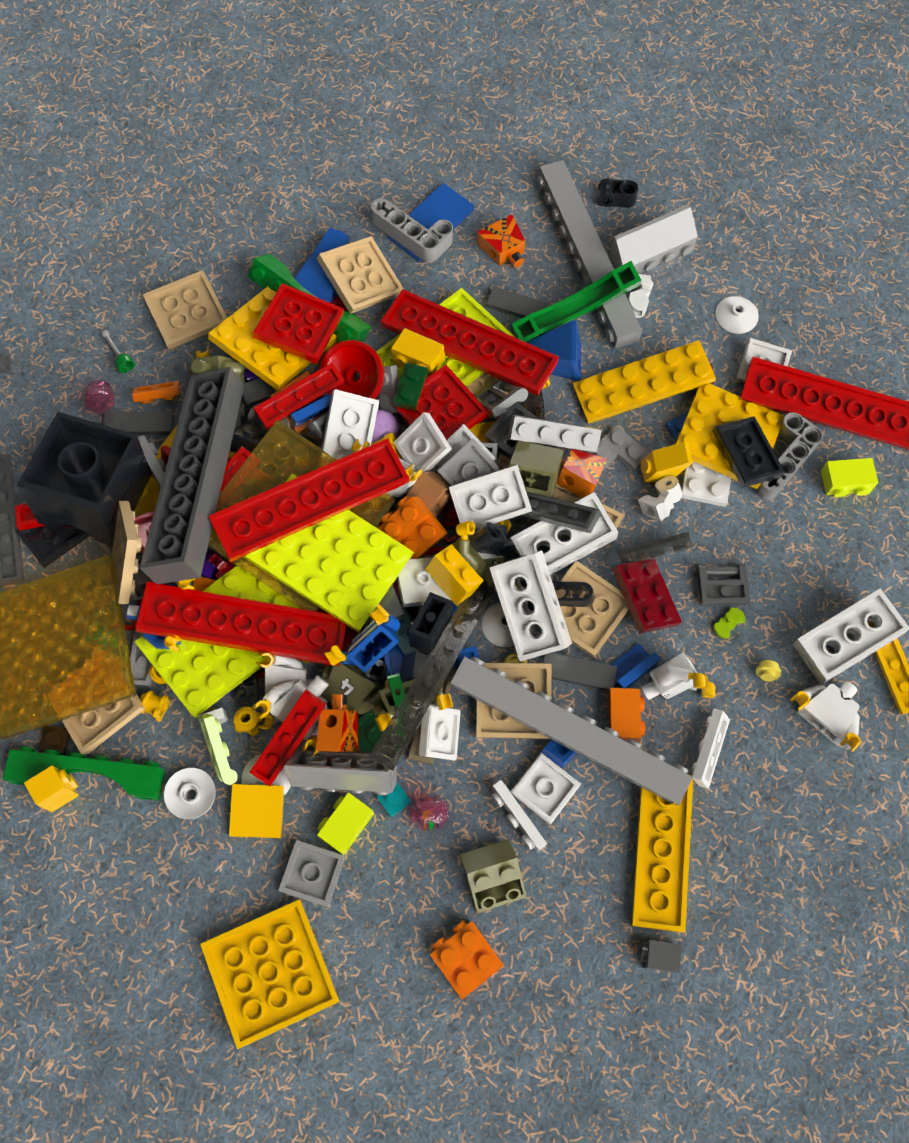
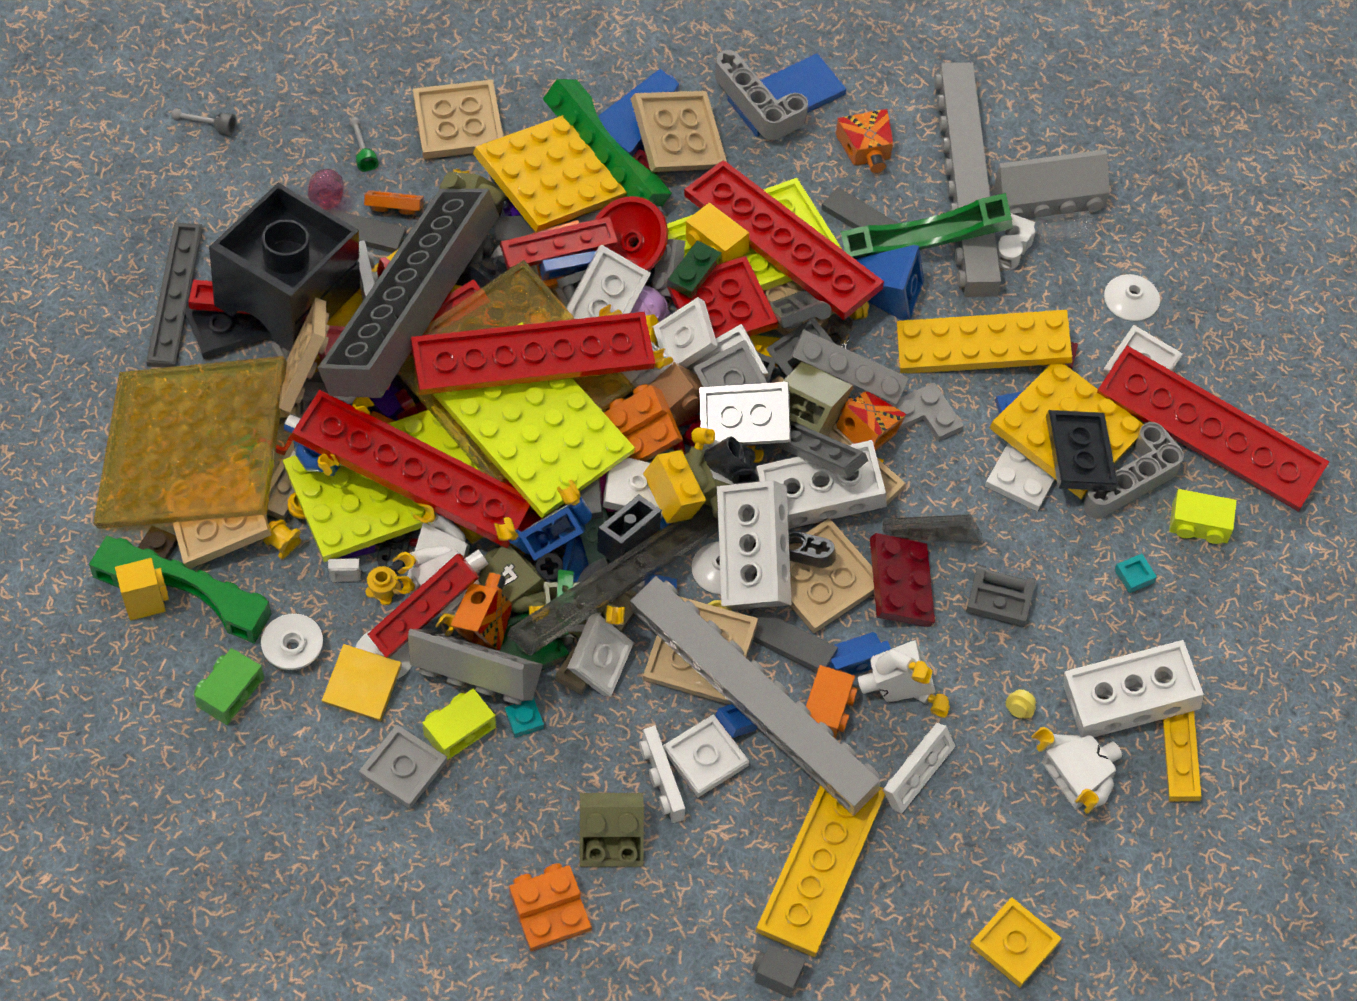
camera: 15 degrees right, 10 degrees down
yellowish green plate [198,714,237,785] -> none
yellow plate [200,899,340,1049] -> none
red plate [253,283,344,364] -> none
clear pink head [411,796,449,831] -> none
black piece [597,178,638,208] -> none
white leg [638,476,682,521] -> none
yellow slope [640,442,693,483] -> none
lime piece [713,607,746,639] -> none
none -> bright green brick [194,648,264,725]
none -> yellow plate [970,897,1062,988]
none -> teal plate [1114,553,1157,593]

